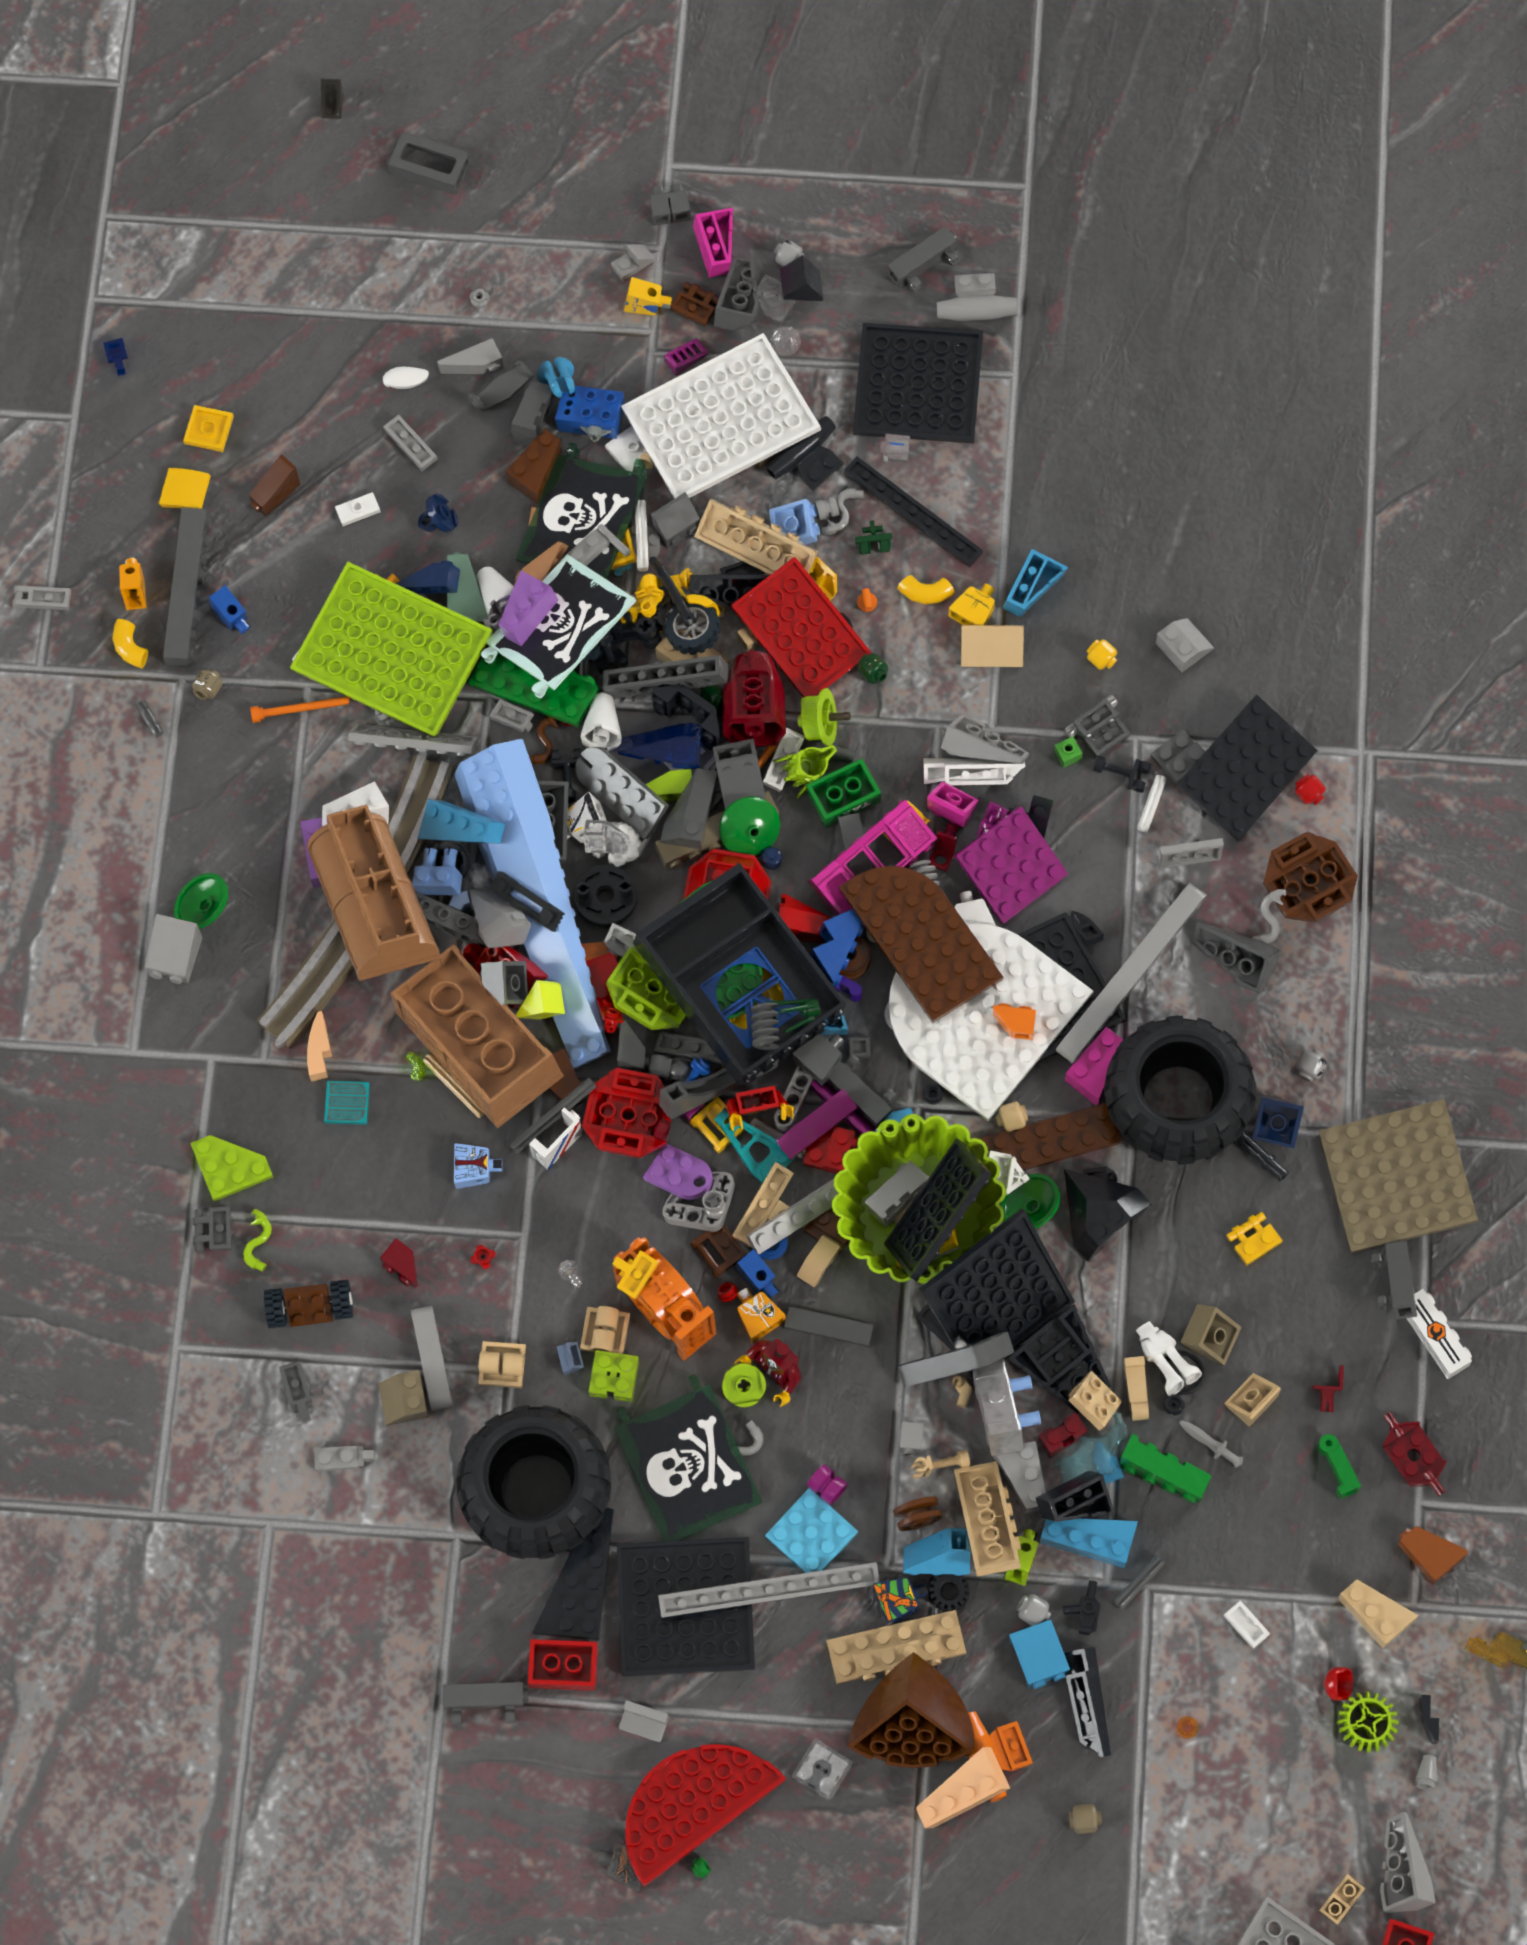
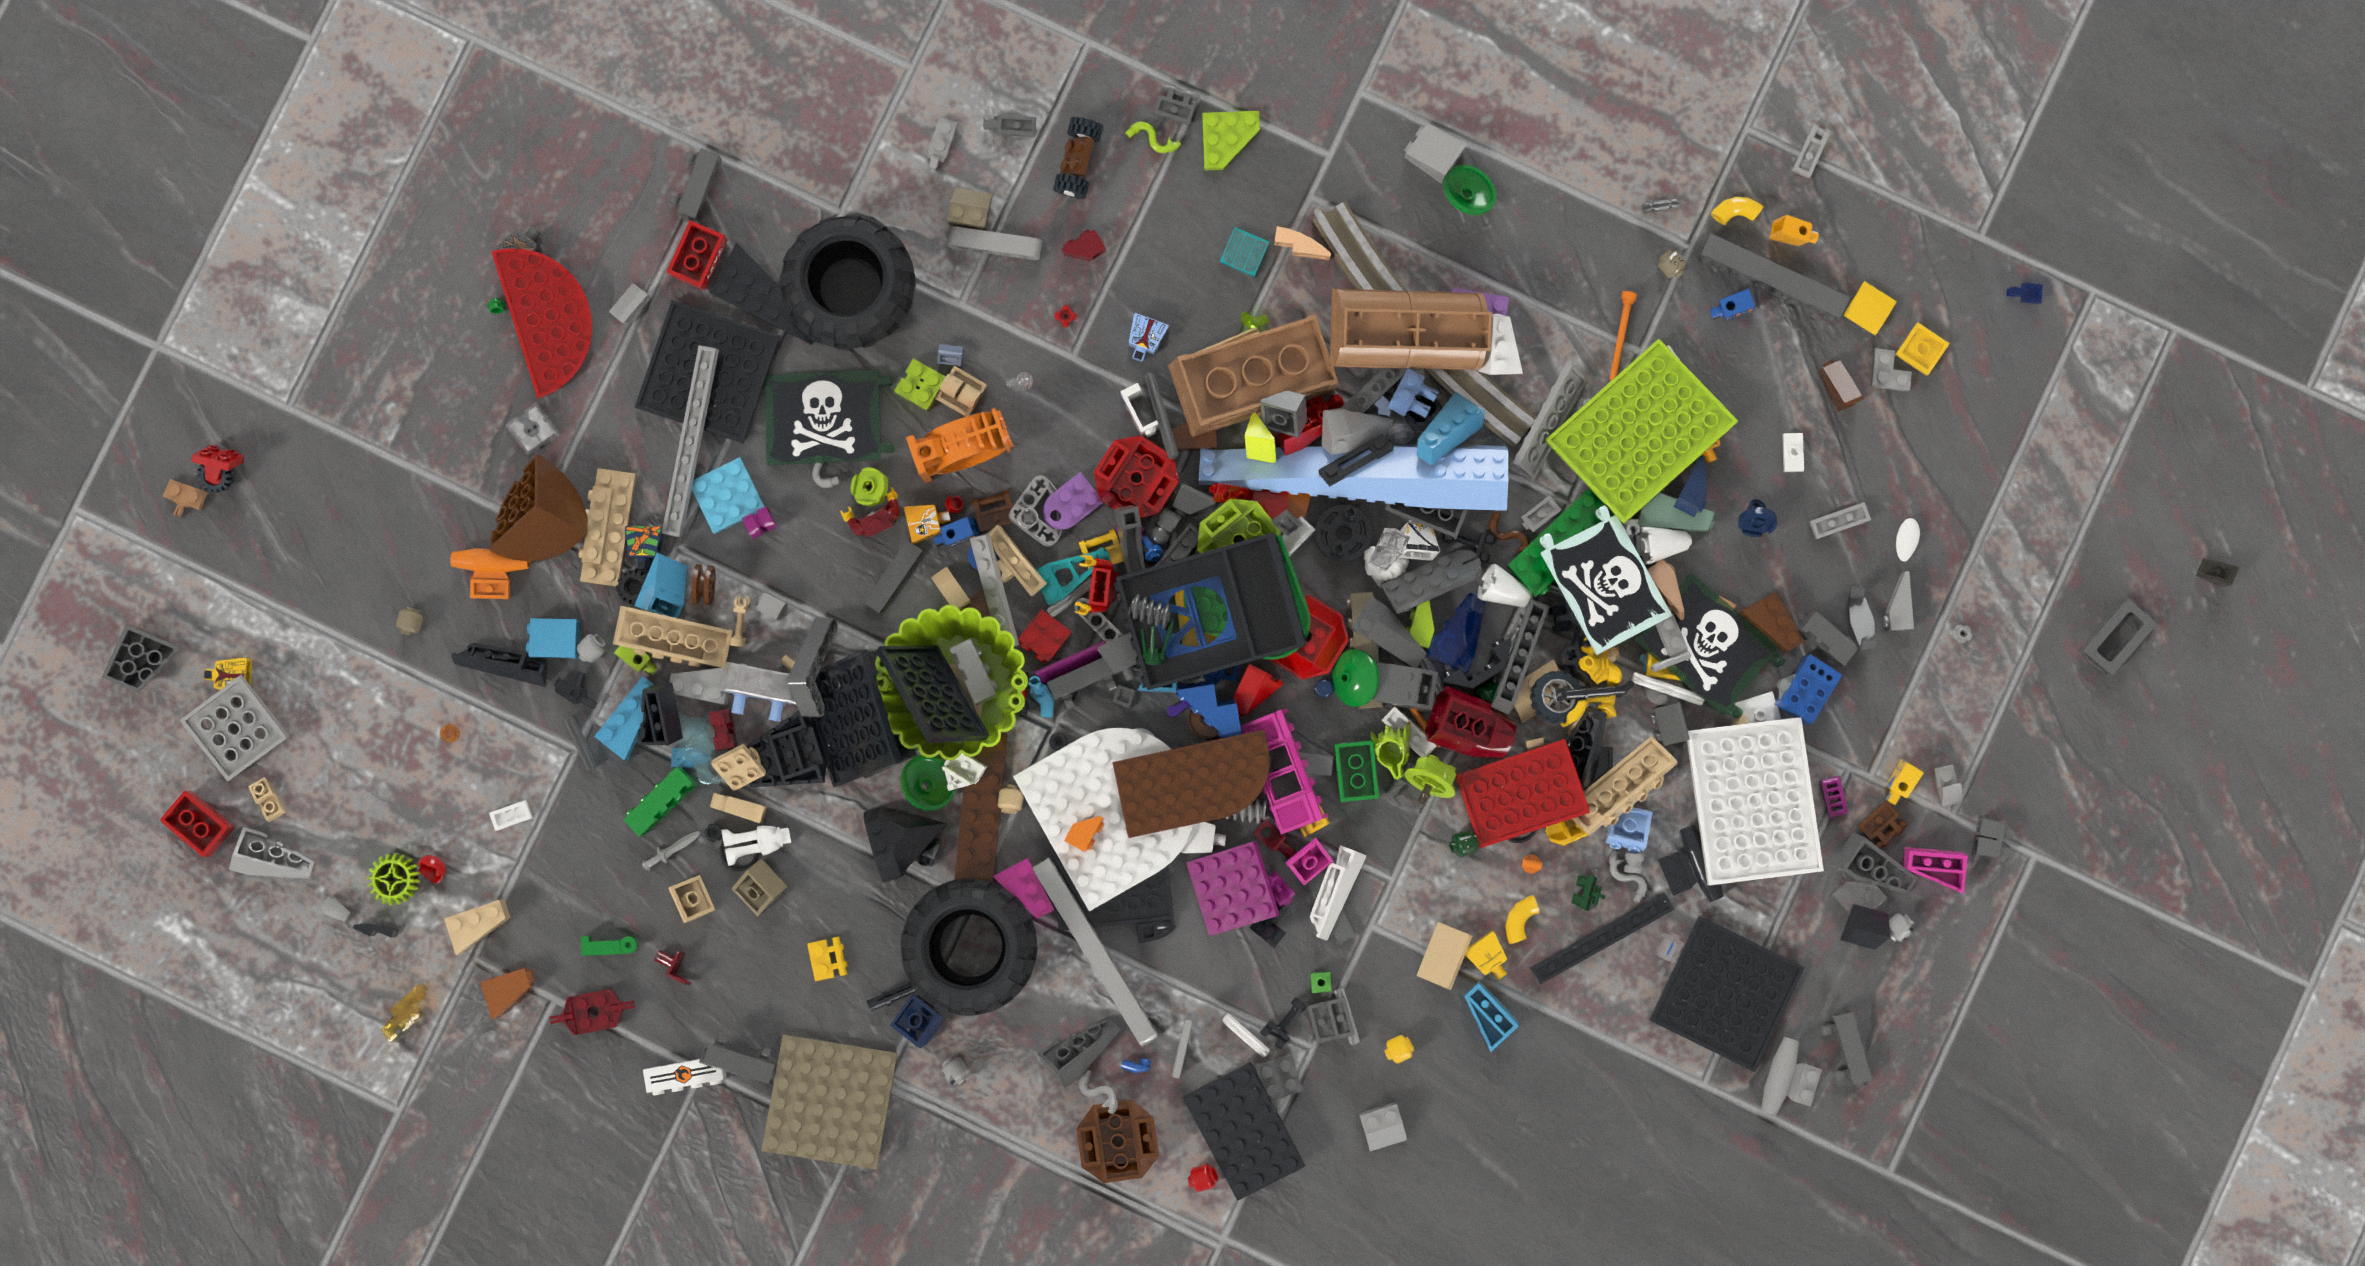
camera: 110 degrees right, 15 degrees up
tan plate [478,1341,526,1389] -> none
medium lavender wedge [498,571,559,646] -> none
dark azure piece [537,357,575,398] -> none
yellow hinge [612,1250,659,1300] -> none
clear plate [771,326,801,356] -> none
magenta slope [776,1089,858,1160] -> none
light nougat wedge [916,1747,1010,1829] -> none
light grey wedge [941,714,1029,763] -> none
none -> blue arm [1121,1058,1151,1073]
none -> light grey plate [1870,348,1912,392]

